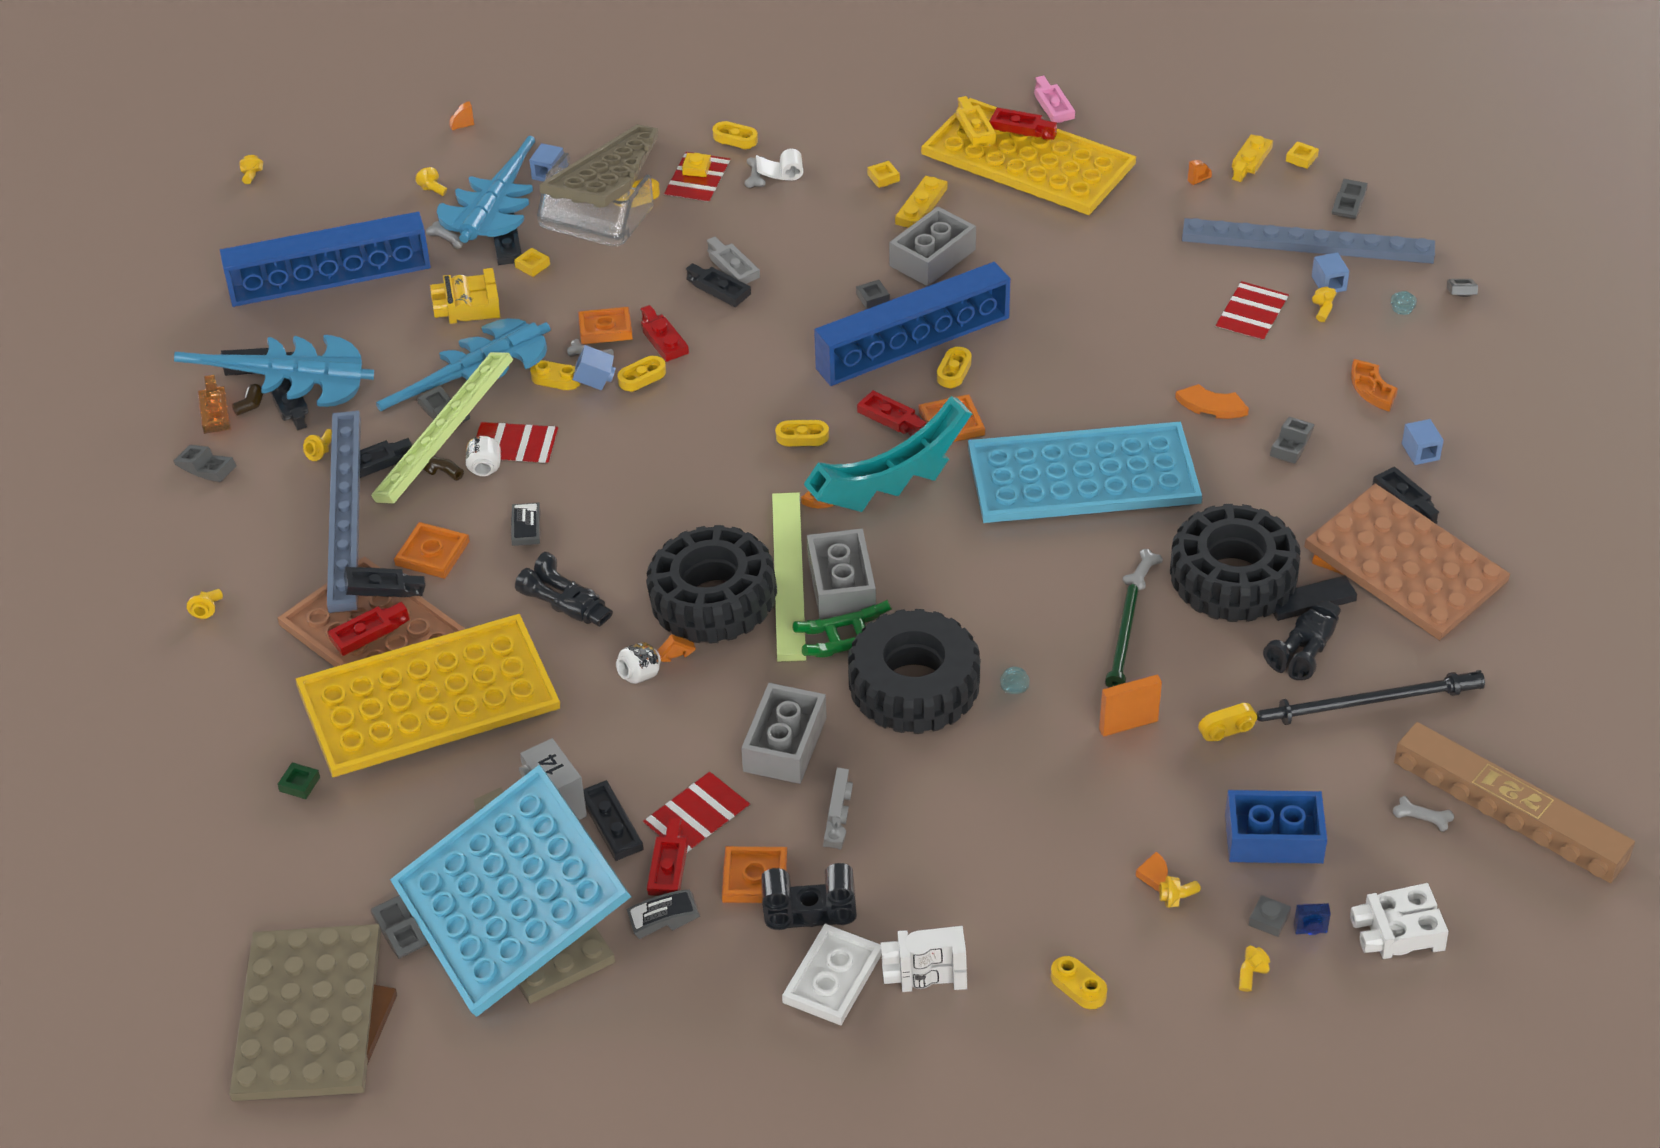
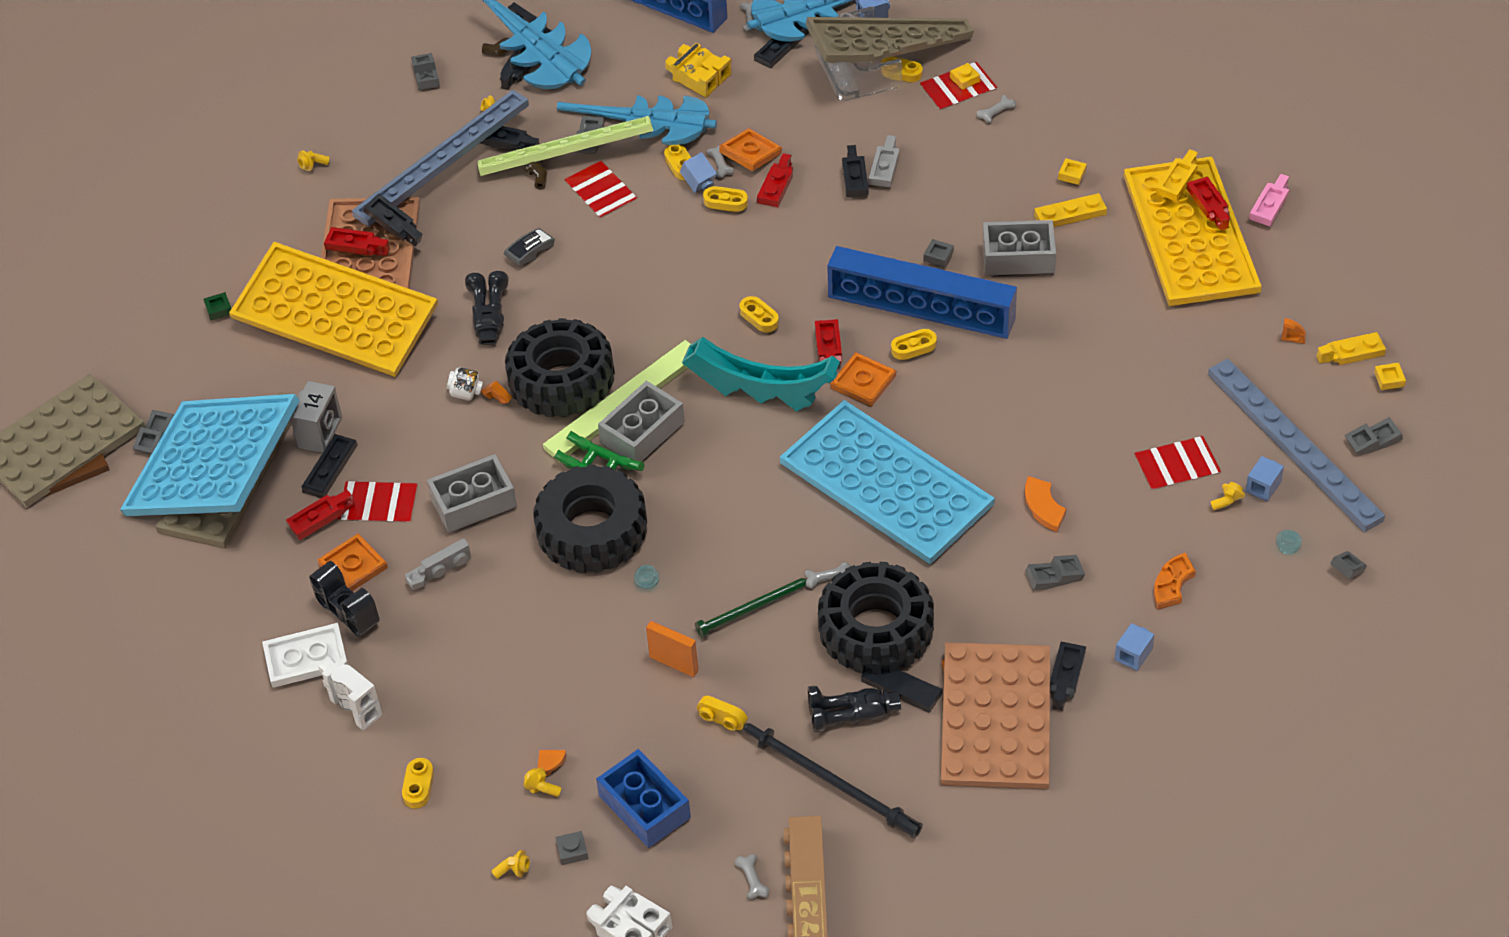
camera: 50 degrees right, 5 degrees up
clear orange hinge [198,375,231,434] -> none
orange tile [394,522,470,579] -> none
white head [465,436,501,476] -> none
yellow tile [514,248,550,277] -> none
slope [627,889,700,939] -> none
yellow plate [712,121,758,150] -> none
white panel [756,149,803,181] -> none
clear blue plate [1294,903,1331,935] -> none

